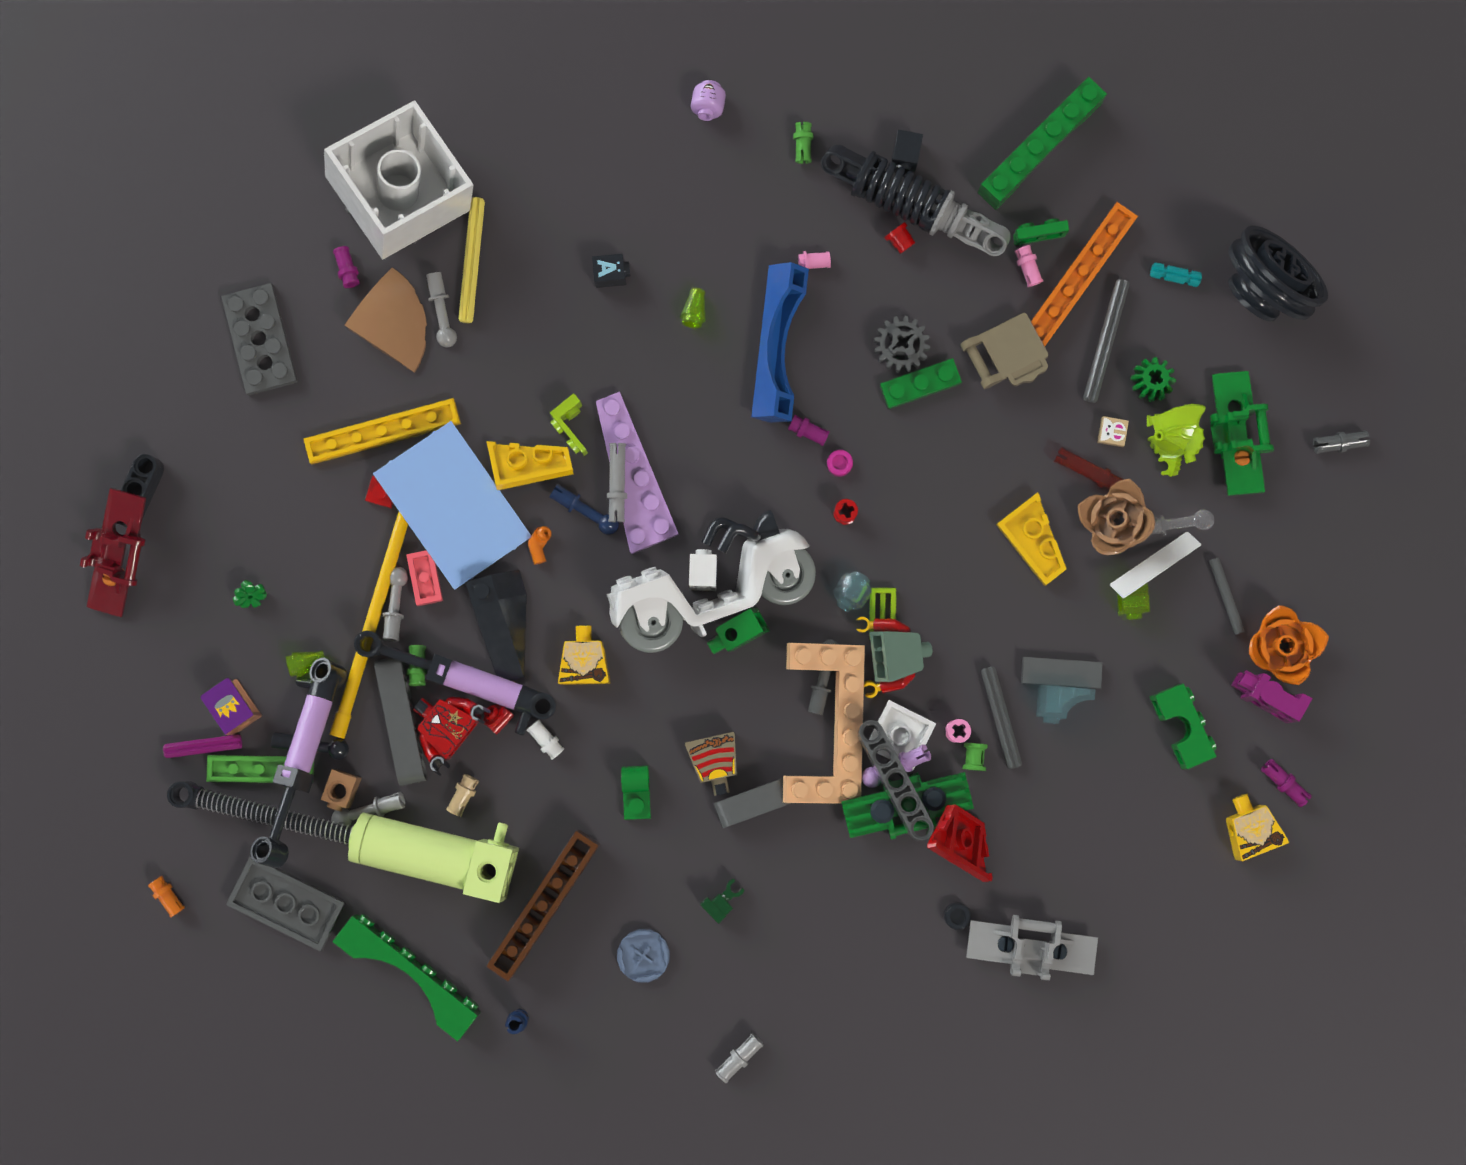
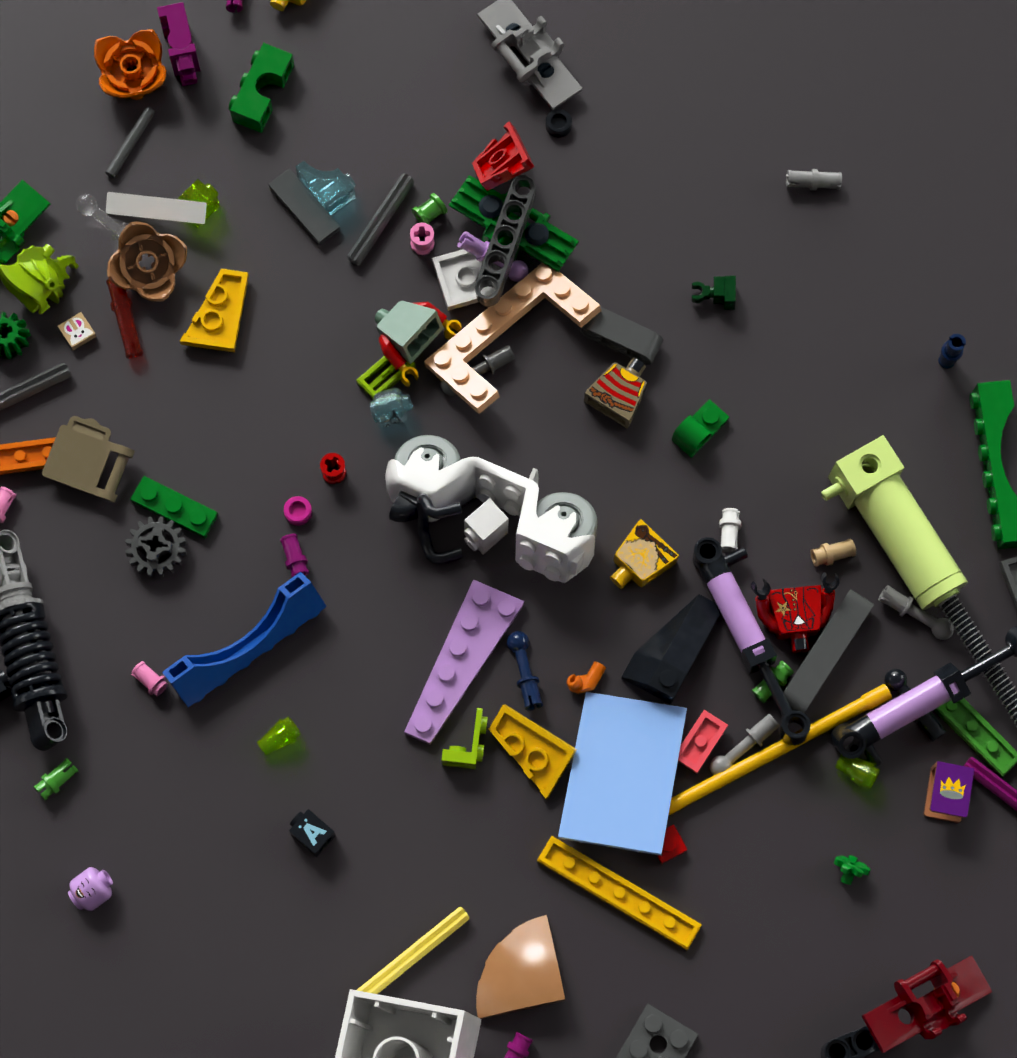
camera: 140 degrees left, 10 degrees down
medium nougat brick [321,769,362,811] -> none
light grey pin [426,272,457,347] -> none
red plate [483,704,515,735] -> none
reddish brown brick [486,830,600,981] -> none
light grey pin [607,443,627,522] -> none
sand blue tile [617,929,670,983] -> none
green torso [707,608,770,654] -> none
red piece [884,222,916,254] -> none

